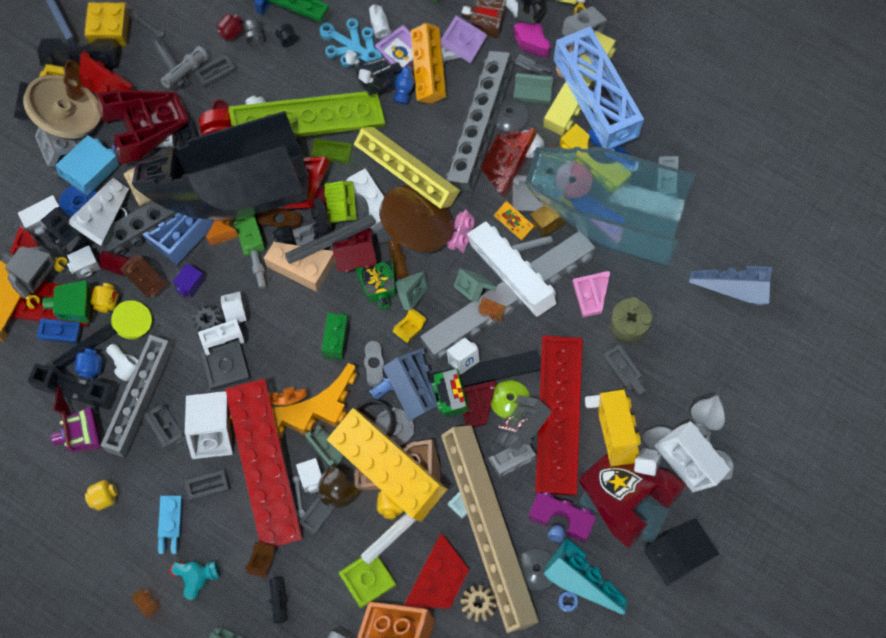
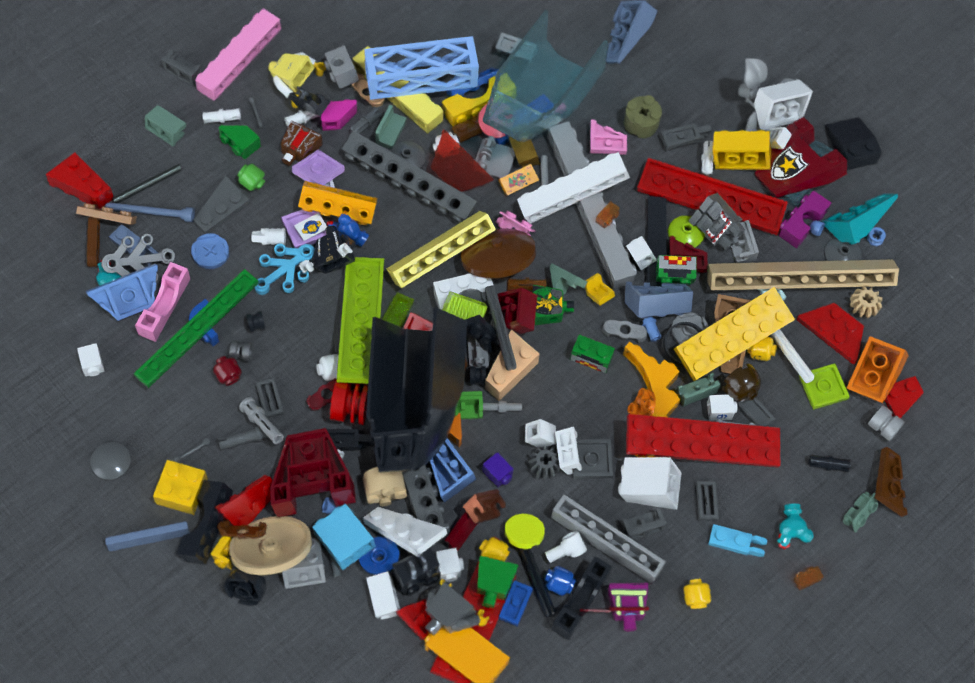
camera: 80 degrees left, 5 degrees down
reddish brown bracket [246,541,275,579] -> none
sand green panel [453,268,497,302] -> none

